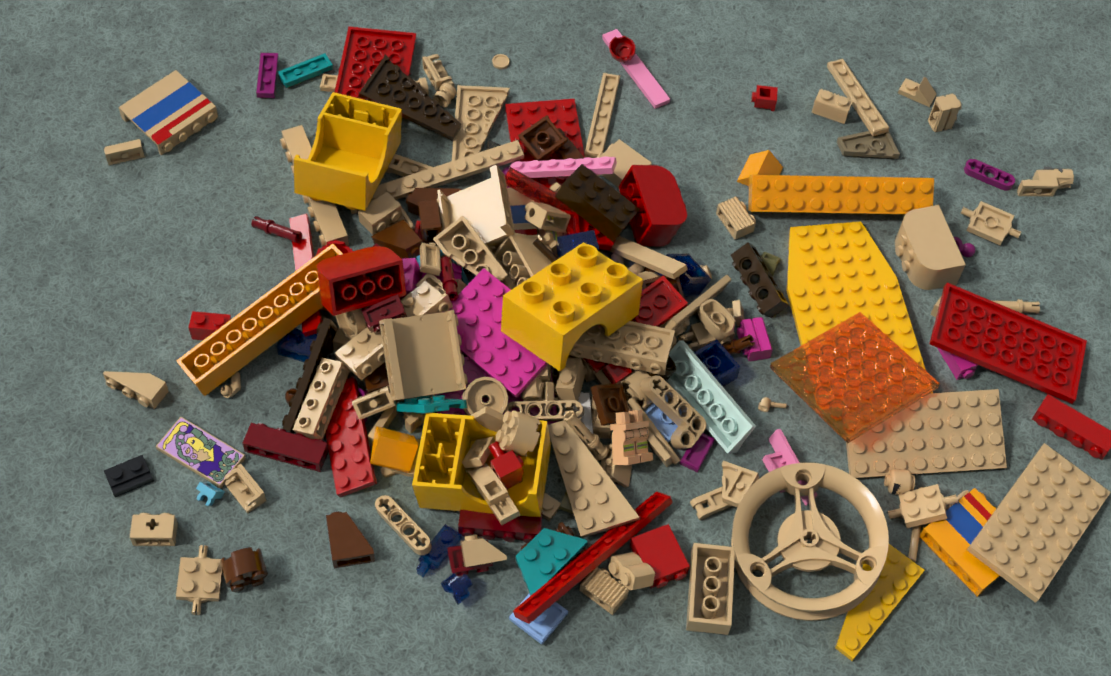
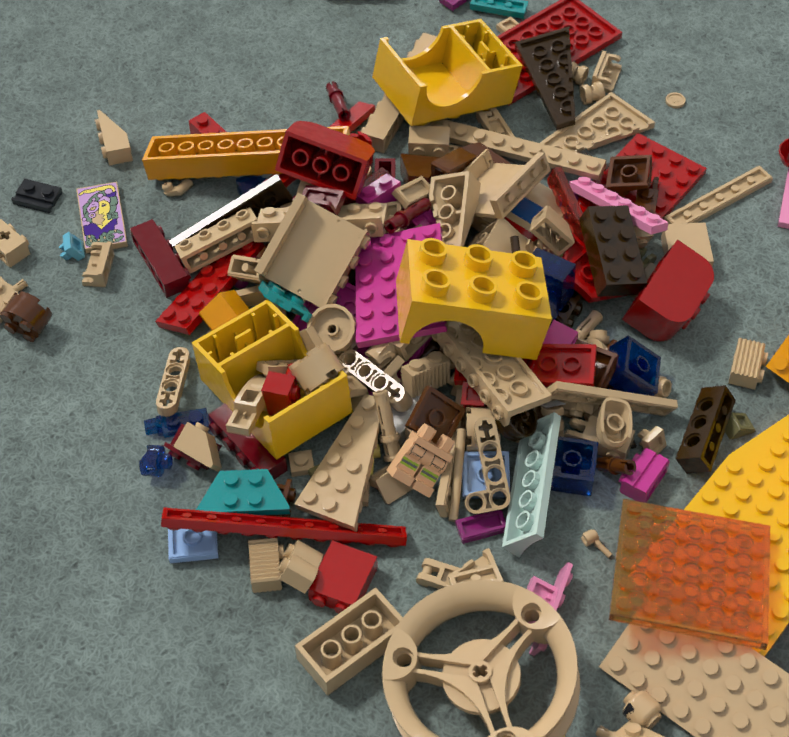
camera: 50 degrees right, 5 degrees down
reddish brown slope [326,511,375,569] -> none
tan tile [608,236,687,279] -> none

